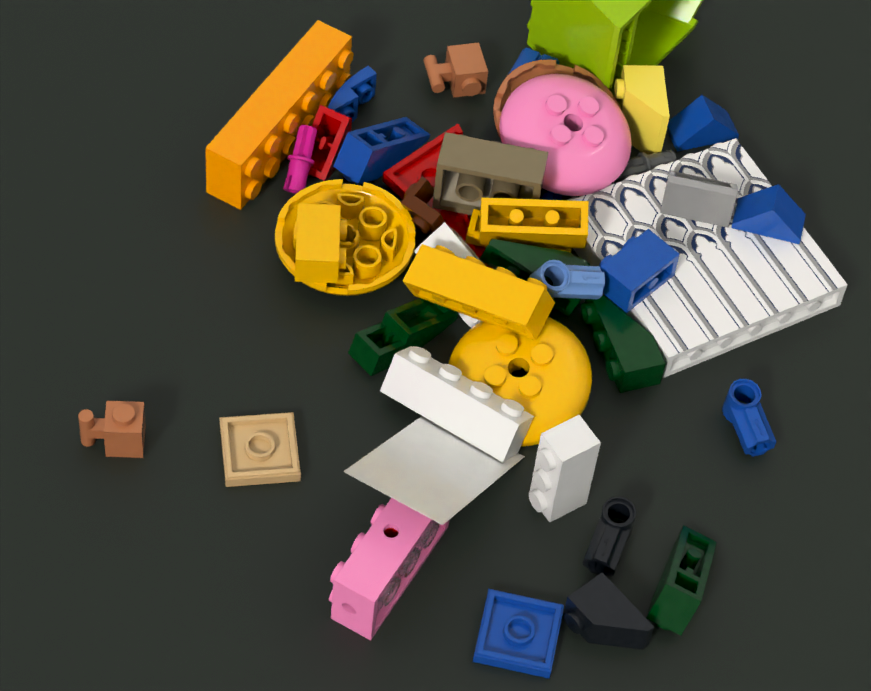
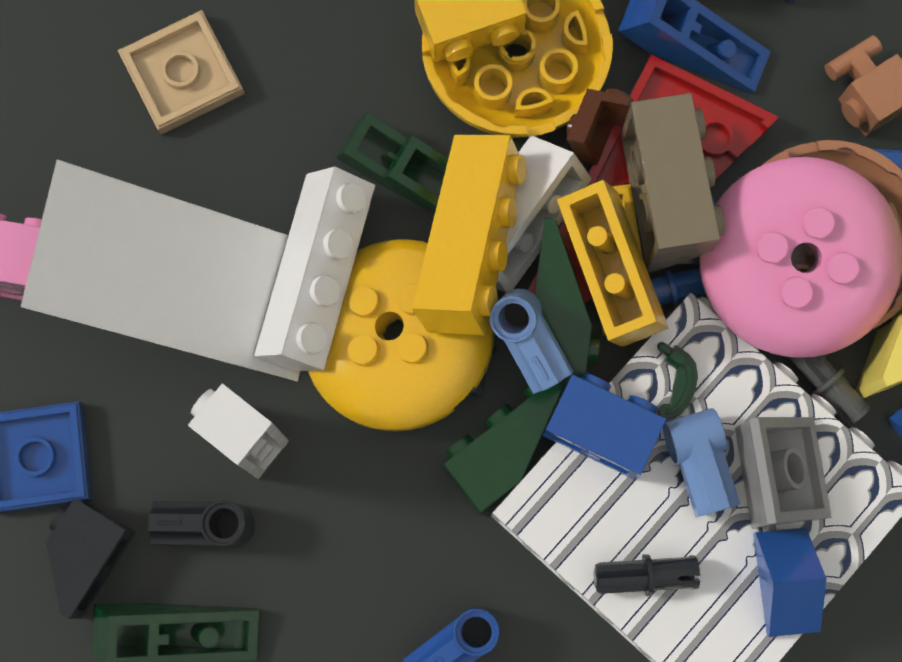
camera: 75 degrees right, 25 degrees up
none -> black axle [593,554,700,596]
none -> dark green piece [657,342,698,419]
none -> medium blue piece [663,408,741,518]

